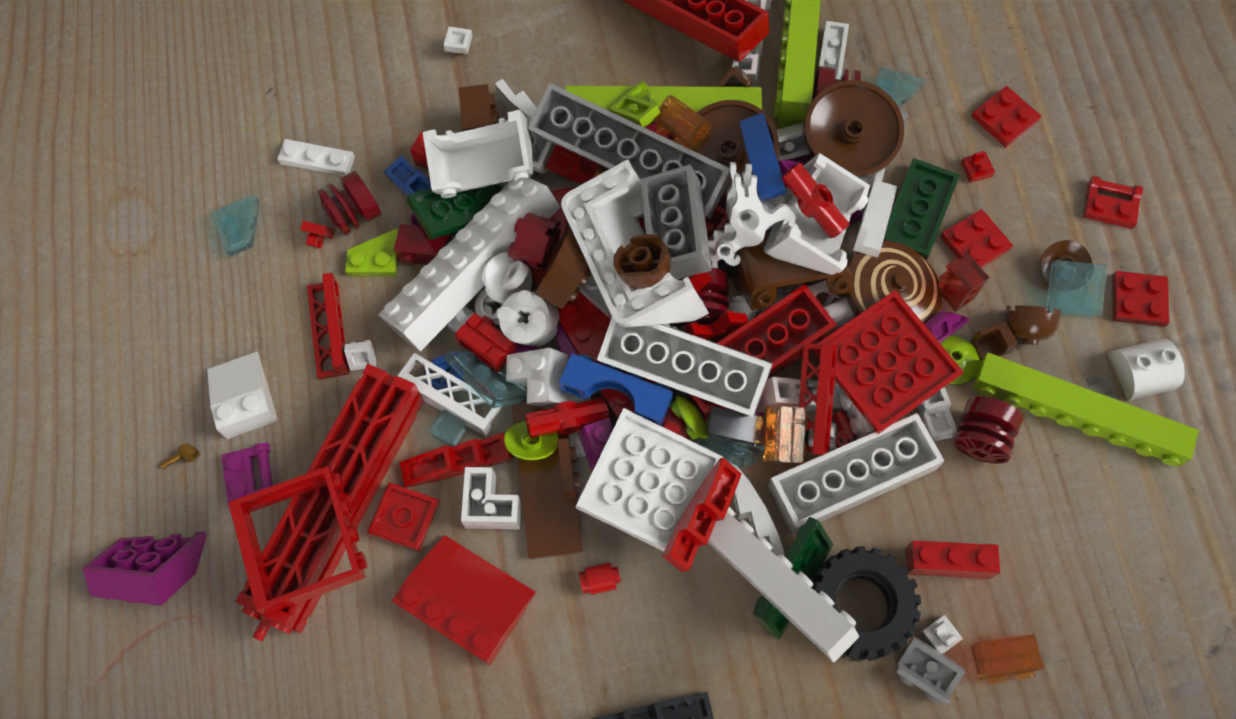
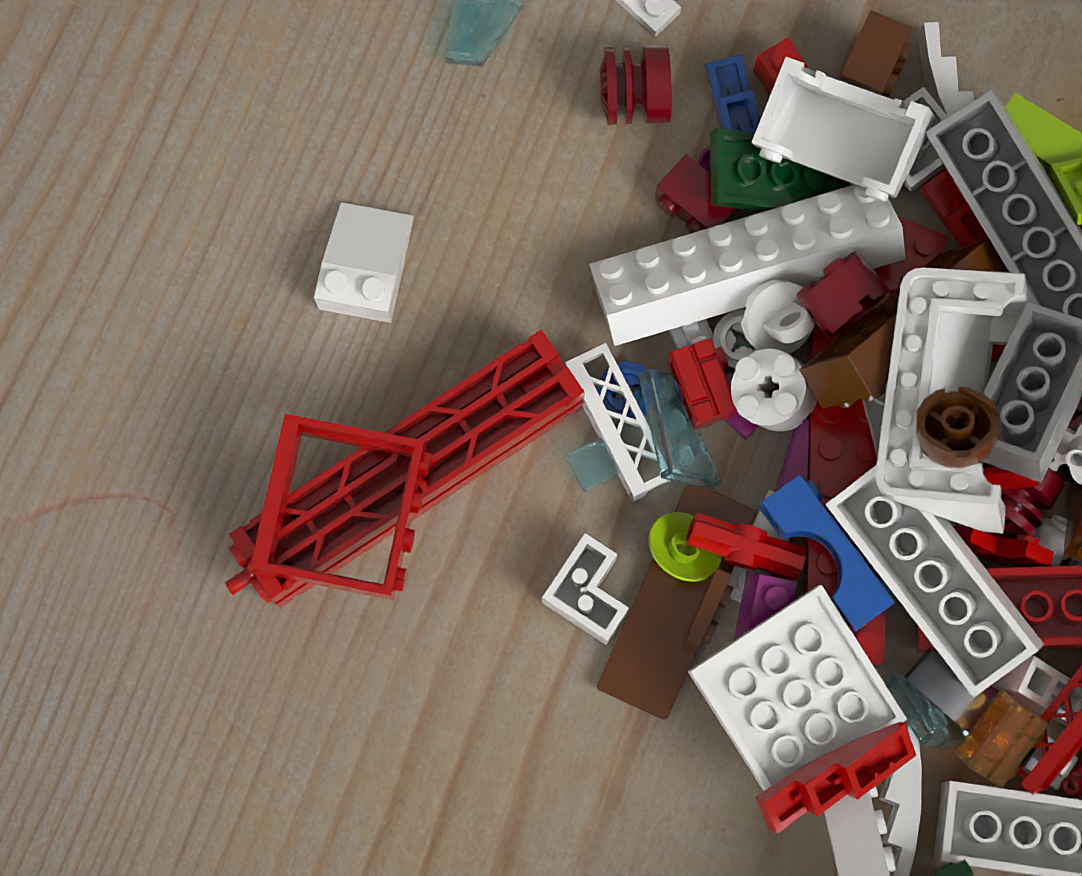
camera: 30 degrees right, 10 degrees up
magenta wedge [82,531,207,606] -> none
pearl gold hand [160,444,200,469] -> none
magenta plate [221,443,274,505] -> none
red tile [300,220,335,248] -> none
red fence [307,272,349,380] -> none
white tile [344,340,377,371] -> none
lime wing [345,229,399,277] -> none
red plate [367,482,440,552] -> none
red slope [392,535,536,665] -> none
red slope [400,432,514,488] -> none
white brick [506,348,568,409] -> none
red brick [579,562,621,595] -> none
lime dish [670,395,710,440] -> none

